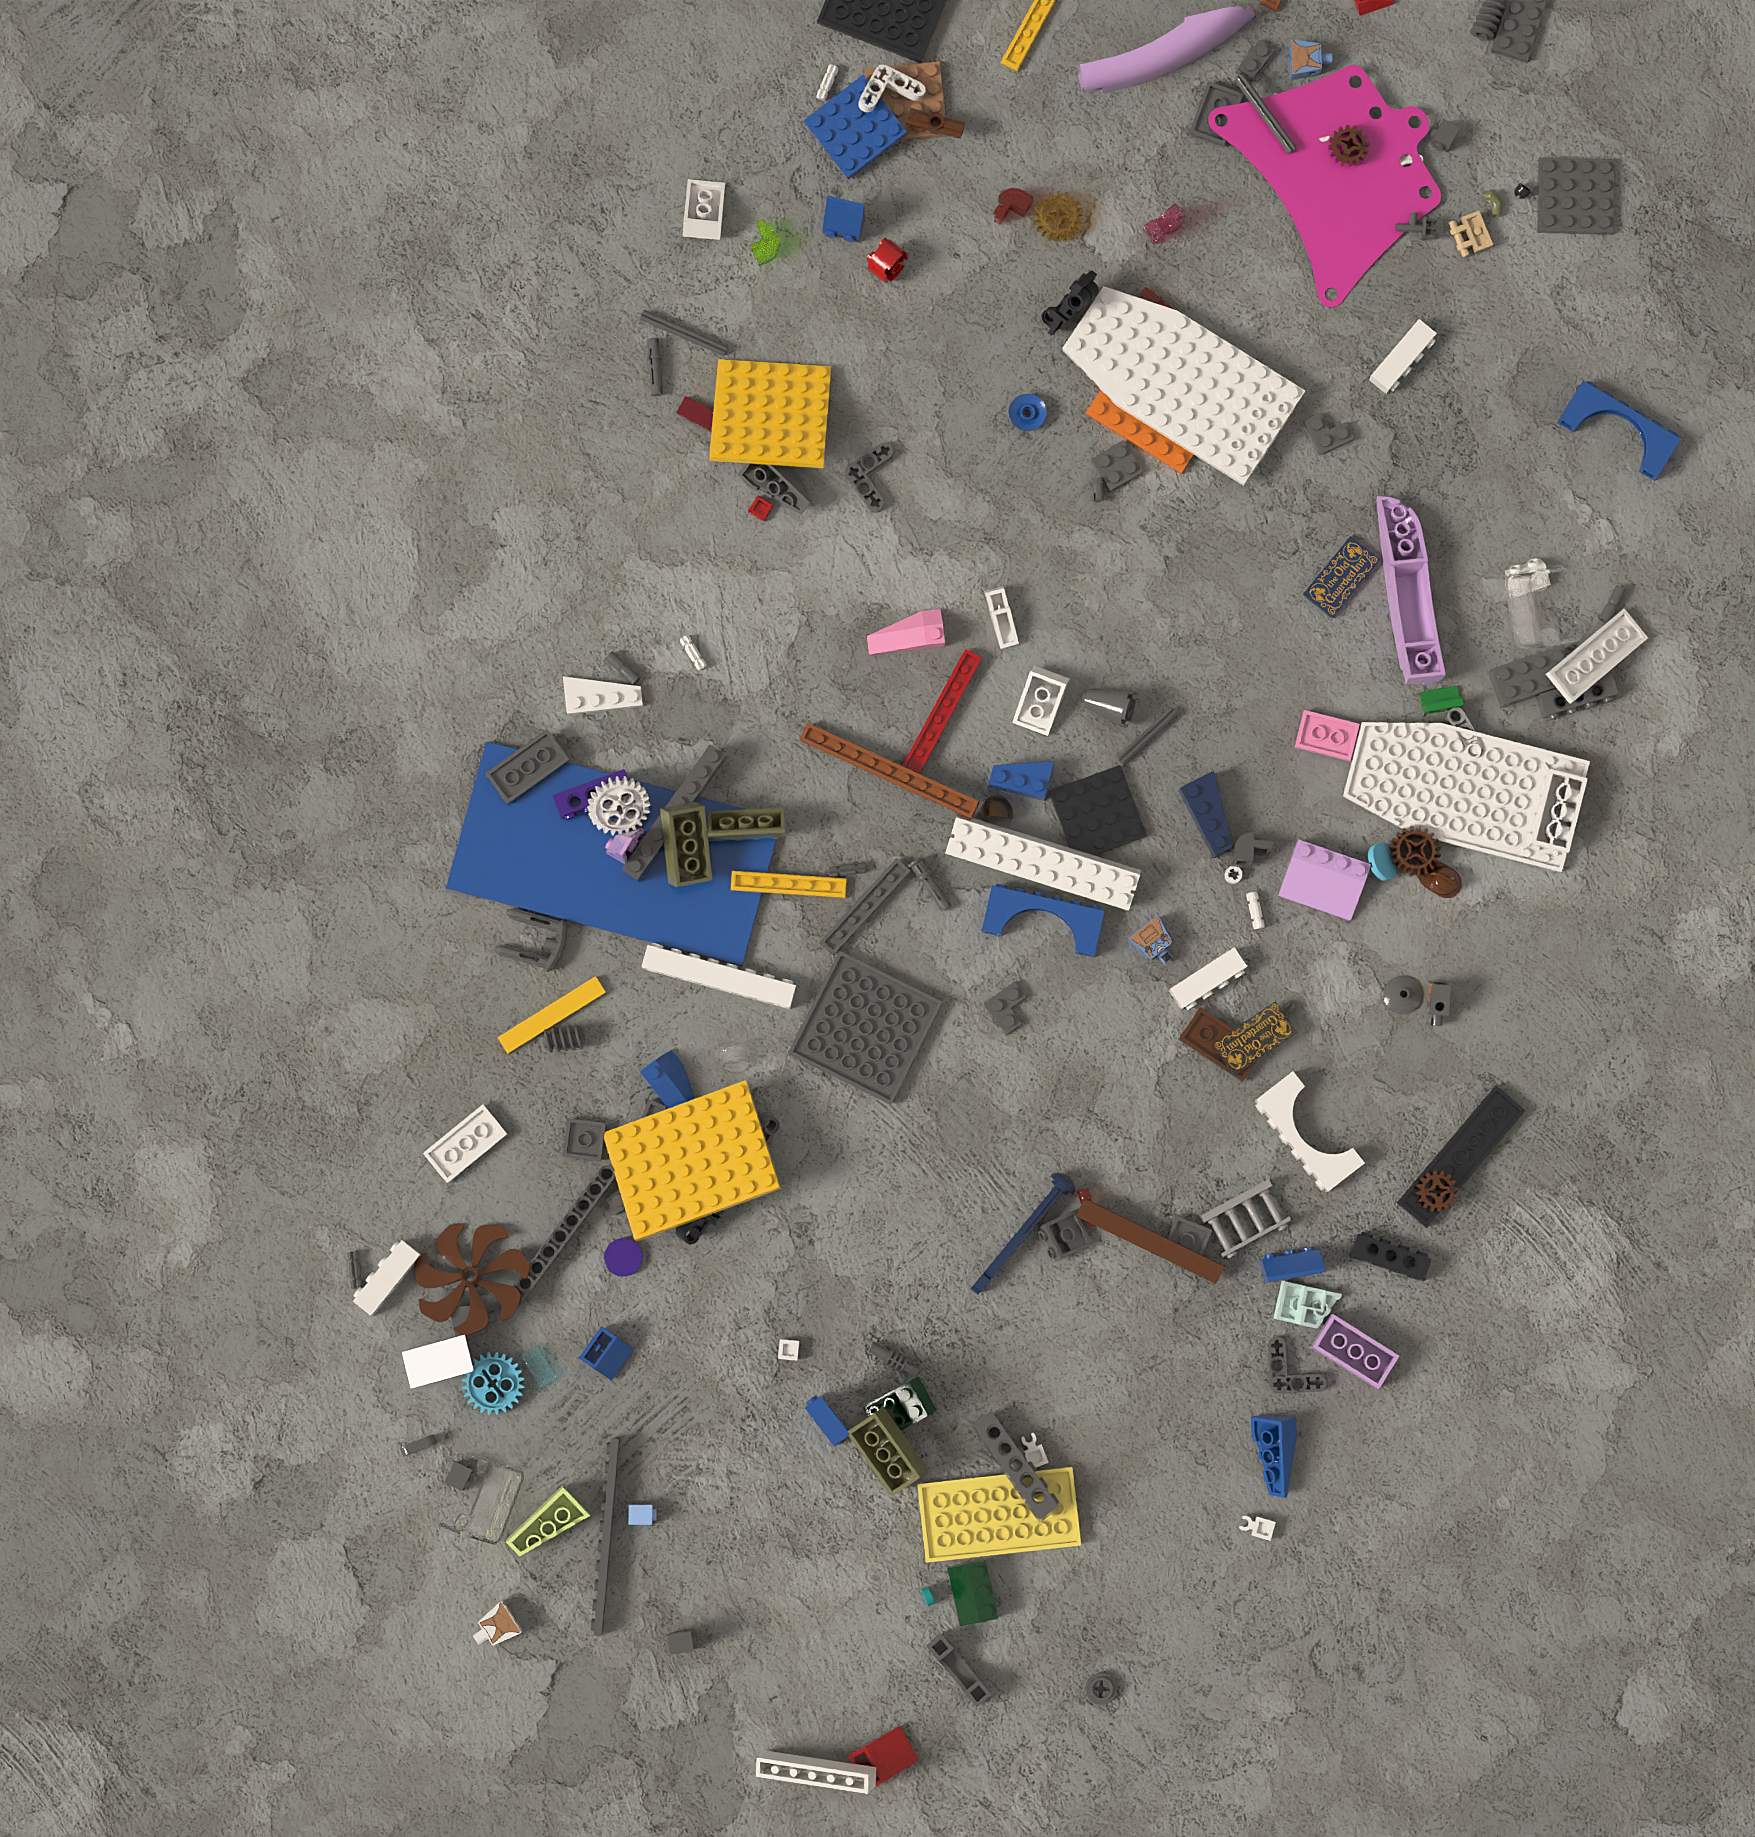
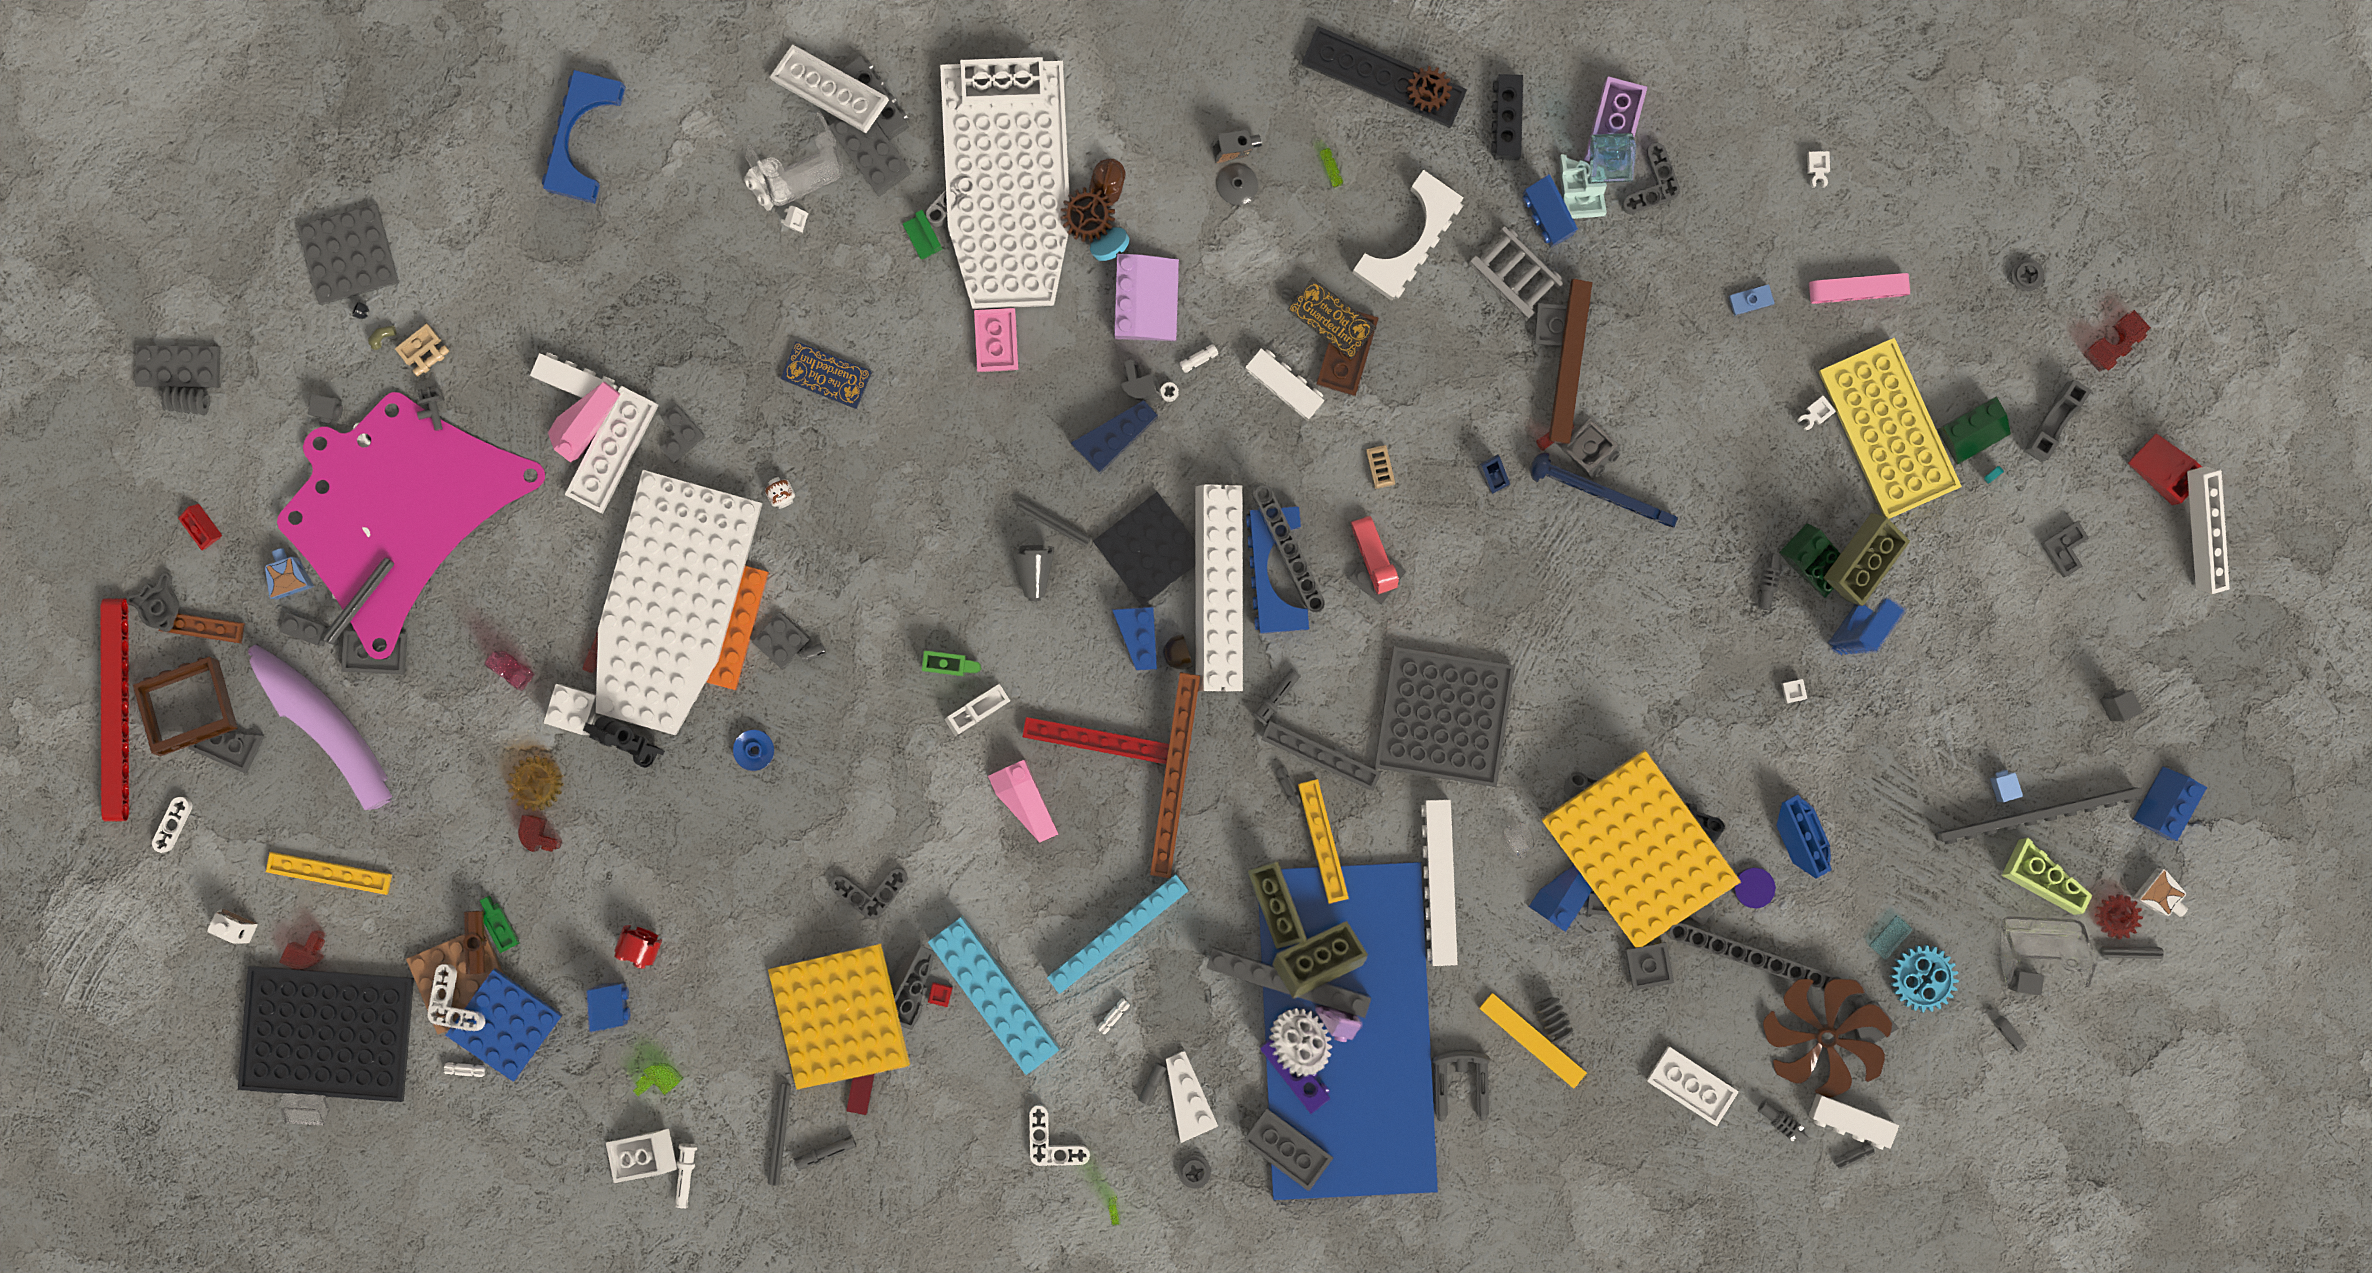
camera: 105 degrees left, 5 degrees up
white sticker [402,1335,473,1388] -> none
blue slope [579,1326,634,1381] -> none
dark grey brick [972,1411,1059,1523] -> none
white slope [1012,665,1070,736] -> none
torso [1128,916,1173,964] -> none
blue wedge [1251,1414,1297,1498] -> none
reddish brown gear [1328,125,1370,167] -> none
lavender slope [1377,496,1446,686] -> none
dark grey piece [1598,585,1626,623] -> none
none -> green hinge [479,896,520,953]
none -> white brick [544,684,596,735]
none -> bright pink wedge [548,381,620,462]
none -> white plate [565,386,659,514]
none -> white pin [674,1143,698,1208]
none -> white head [765,477,795,509]
none -> white tile [781,206,808,232]
none -> bright green hinge [922,651,982,676]
none -> medium azure brick [928,916,1060,1075]
none -> white beam [1029,1104,1090,1166]
none -> medium azure brick [1047,874,1189,994]
none -> clear neon green tile [1108,1196,1121,1226]
none -> dark grey gear [1178,1155,1211,1189]
none -> dark grey beam [1251,483,1325,613]
none -> clear neon green axle [1320,148,1343,188]
none -> coral beam [1351,516,1398,594]
none -> tan slope [1366,445,1395,489]
none -> dark blue slope [1477,454,1510,494]
none -> clear light blue slope [1590,133,1636,183]
none -> medium blue plate [1728,284,1775,316]
none -> dark grey hinge [1758,1101,1810,1145]
none -> blue wedge [1776,795,1831,879]
none -> bright pink beam [1809,273,1910,304]
none -> dark grey plate [2041,521,2089,578]
none -> clear red arch [2083,310,2151,371]
none -> clear red gear [2095,894,2143,939]
none -> dark grey axle [2101,946,2163,959]
none -> blue slope [2133,766,2207,841]

